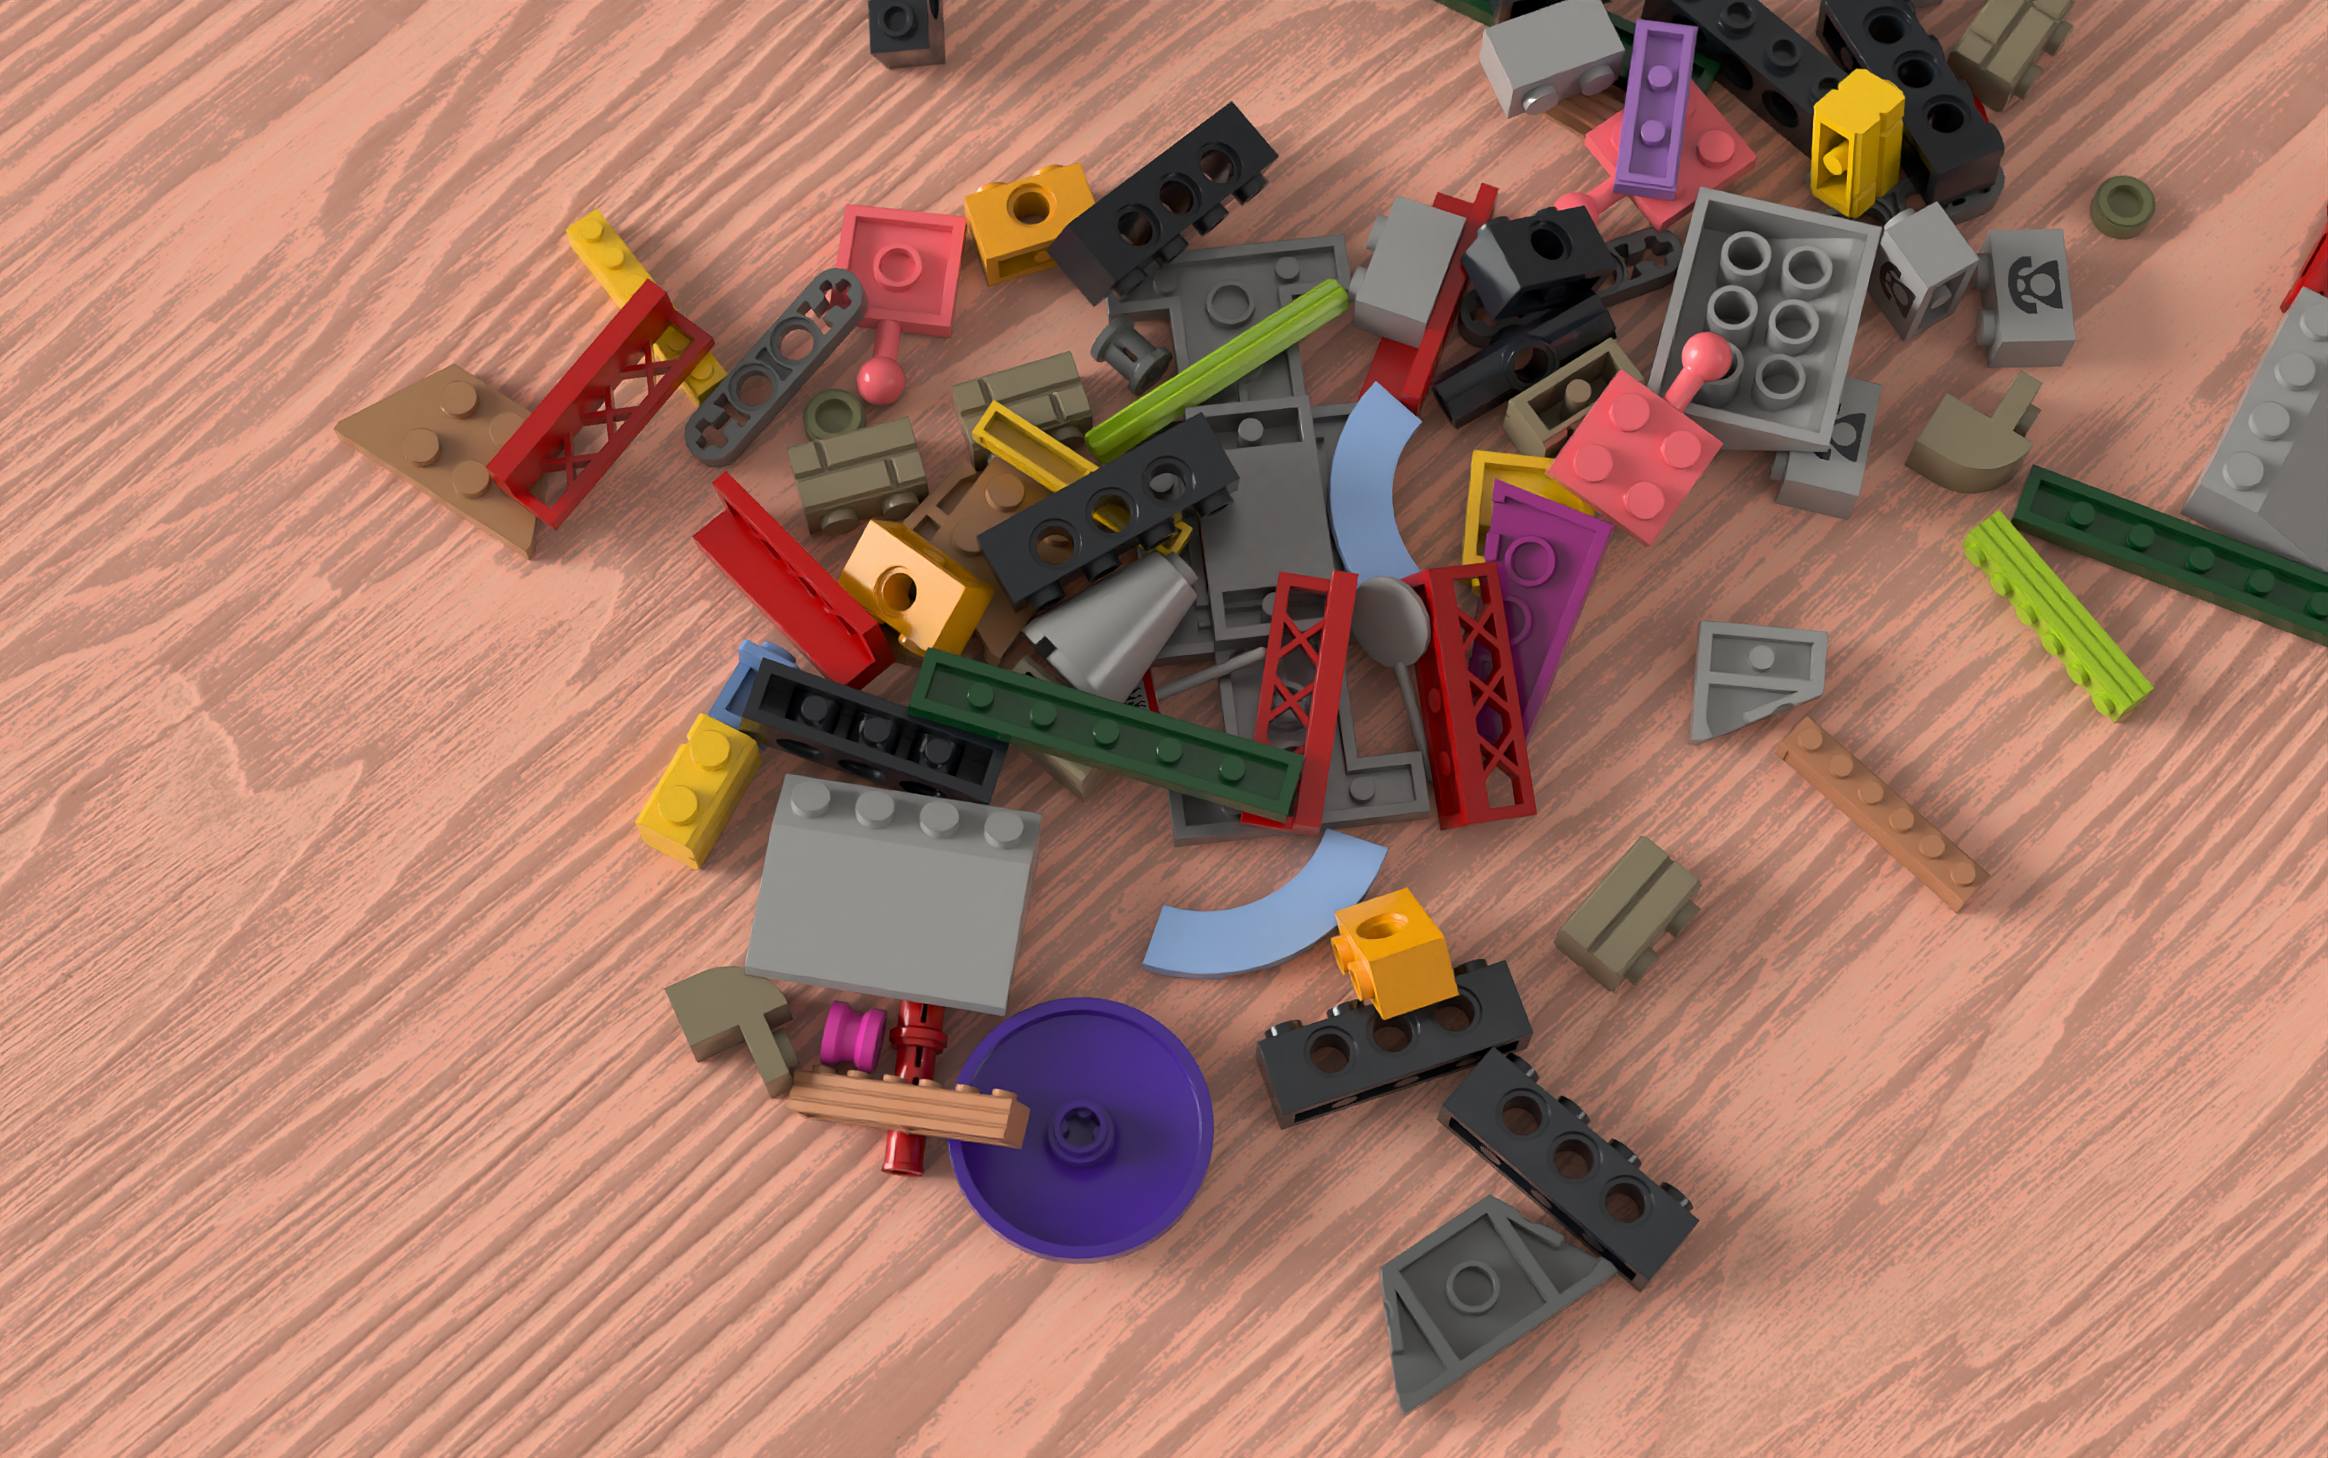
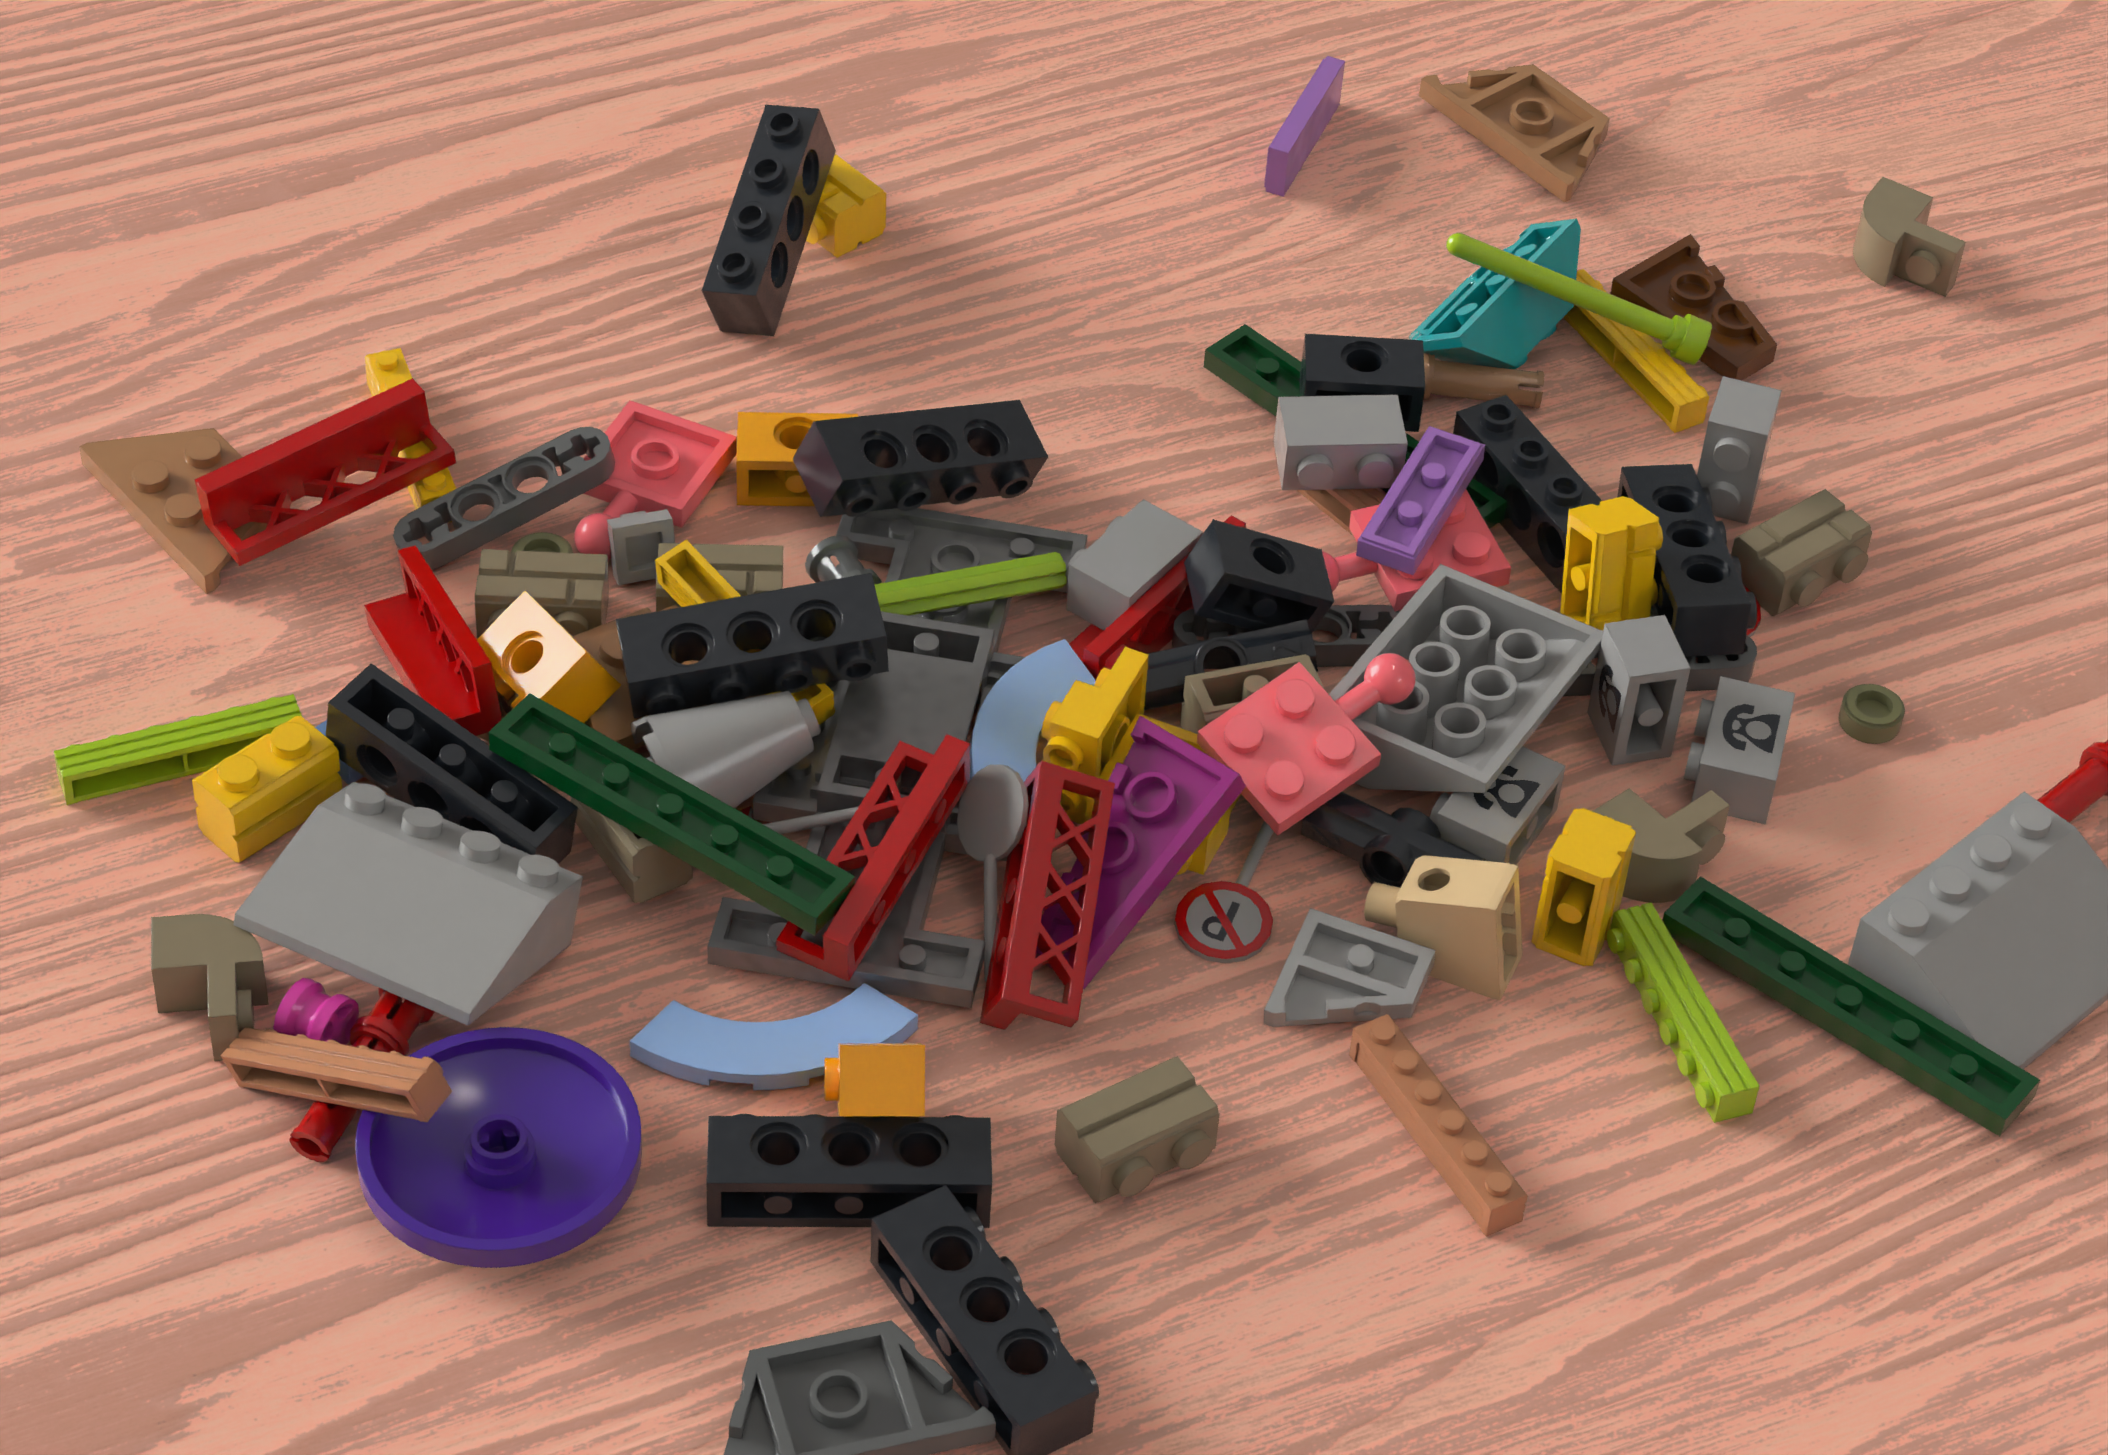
camera: 15 degrees right, 25 degrees down
none -> lime piece [54,694,302,805]
none -> light grey tile [607,509,675,585]
none -> yellow plate [1041,647,1149,824]
none -> piece [1174,821,1273,963]
none -> black piece [1301,792,1488,888]
none -> tan torso [1364,855,1523,1000]
none -> yellow brick [1531,808,1636,967]

